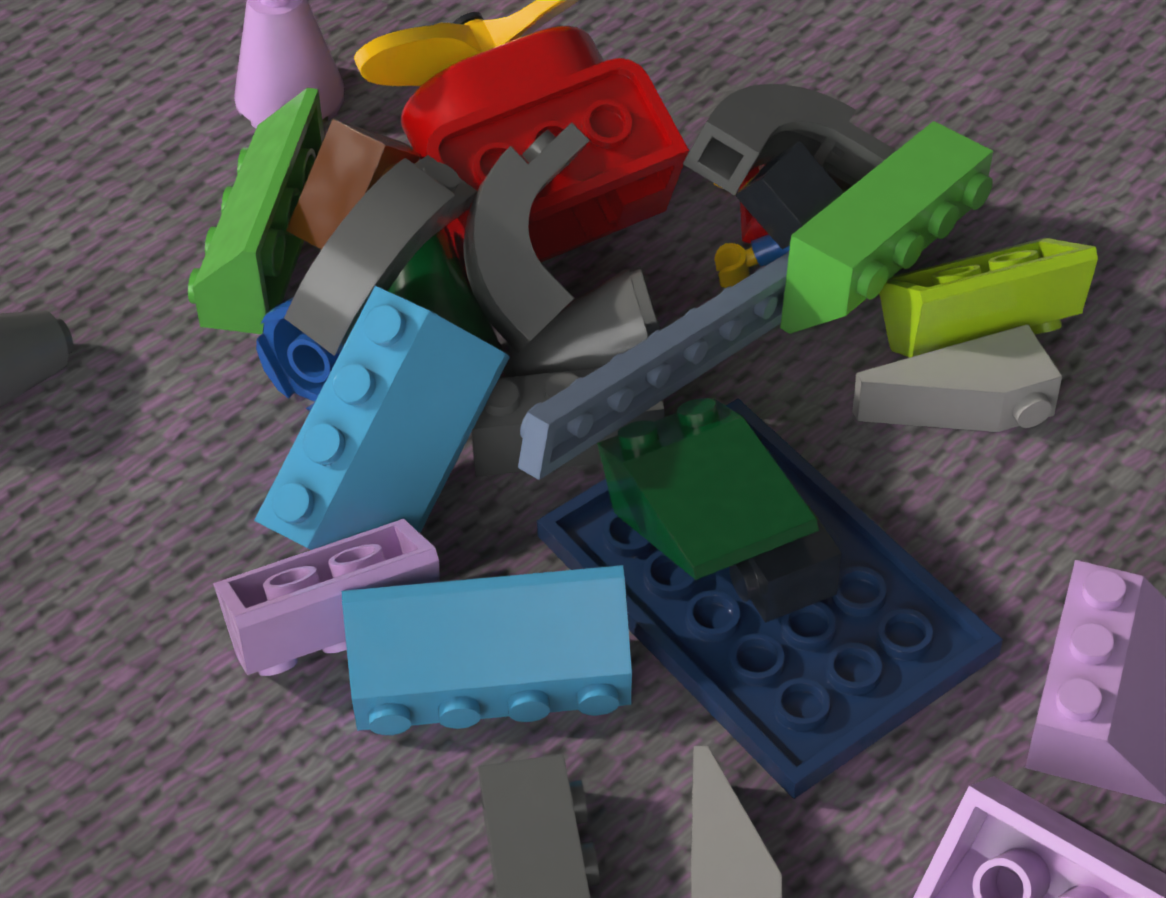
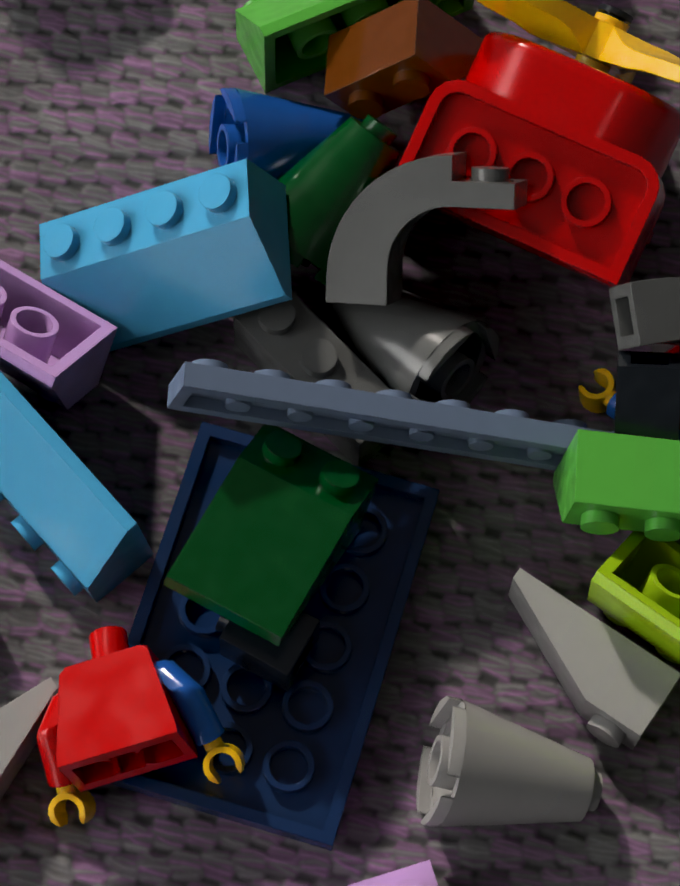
camera: 50 degrees right, 20 degrees up
dark grey arch [284,155,477,356] -> none
none -> red torso [36,626,245,827]
none -> light grey cone [416,696,603,828]

